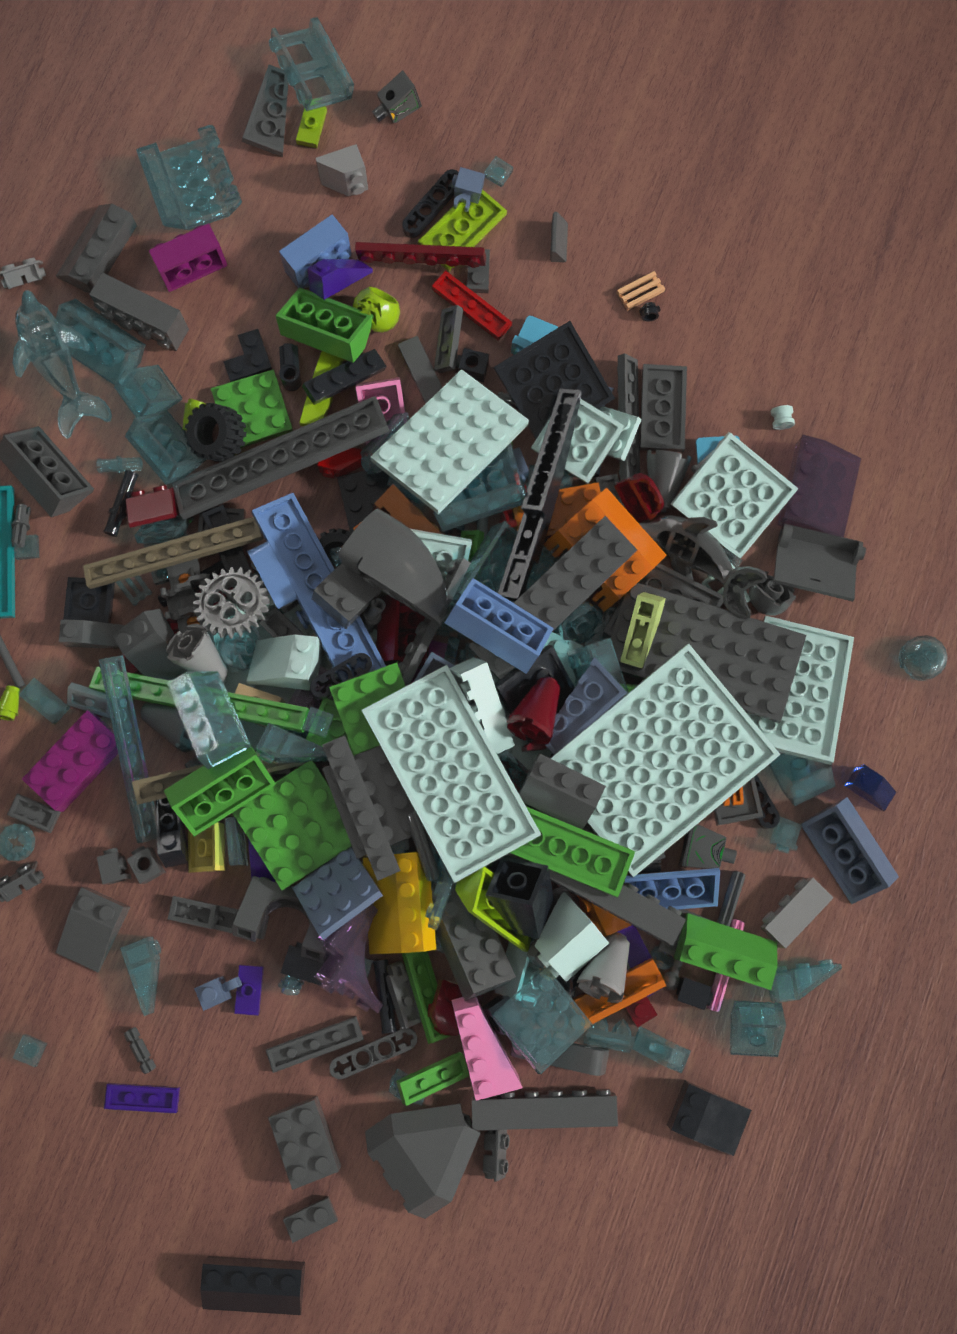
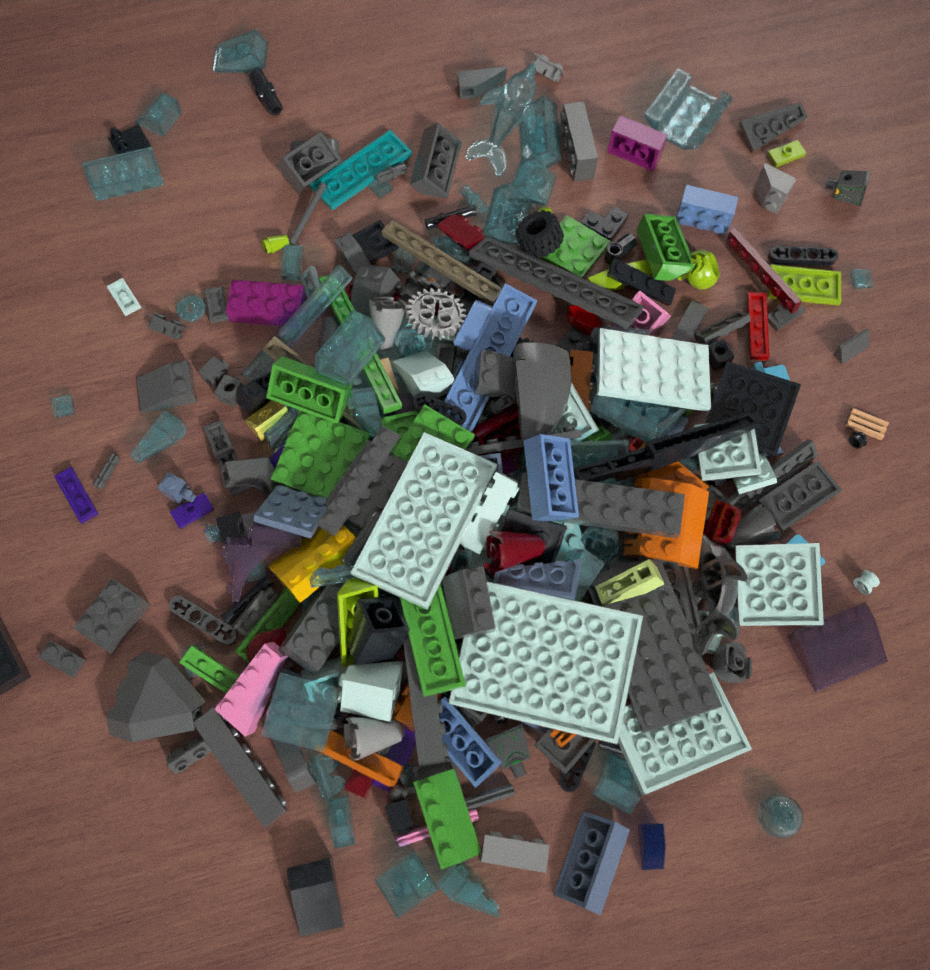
camera: 55 degrees right, 10 degrees down
dark grey slope [56,203,137,294] -> none
dark grey tile [266,1016,364,1073] -> none
clear light blue window [269,17,354,111] -> none
clear light blue plate [302,707,334,738] -> none
dark purple slope [308,259,373,300] -> none
sand blue brick [451,167,485,212] -> none
clear light blue bracket [770,817,802,854] -> none
dark grey door [773,523,866,602] -> none

